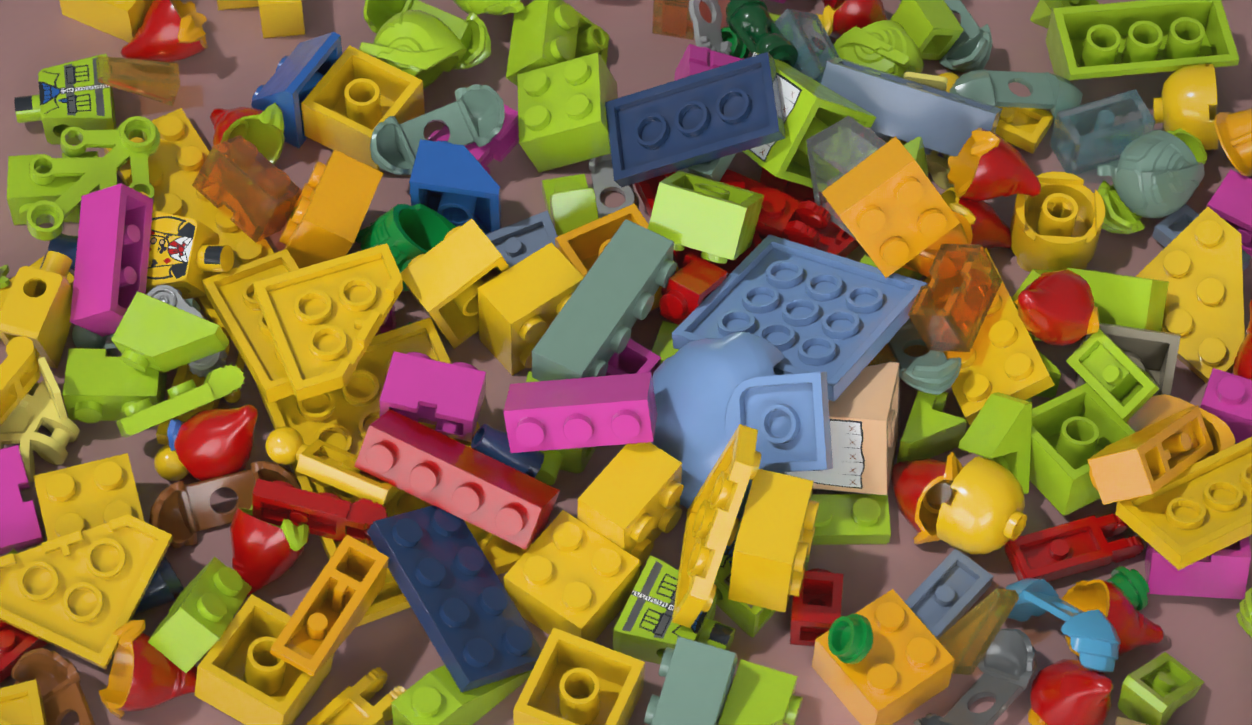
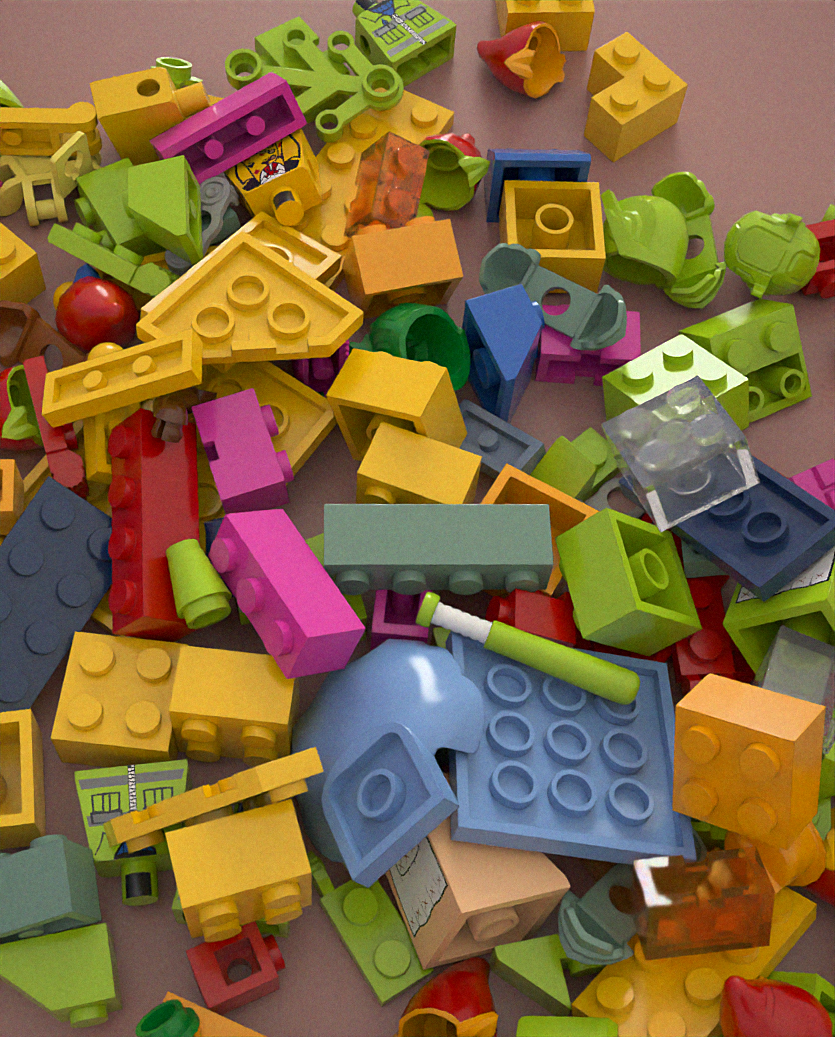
camera: 55 degrees right, 5 degrees up
clear yellow piece [96,56,180,106] -> none
none -> yellow plate [42,328,203,428]
none -> reddish brown arm [151,386,217,443]
none -> lime cone [165,539,232,629]
none -> lime piece [415,592,640,705]
none -> clear brick [601,375,760,533]

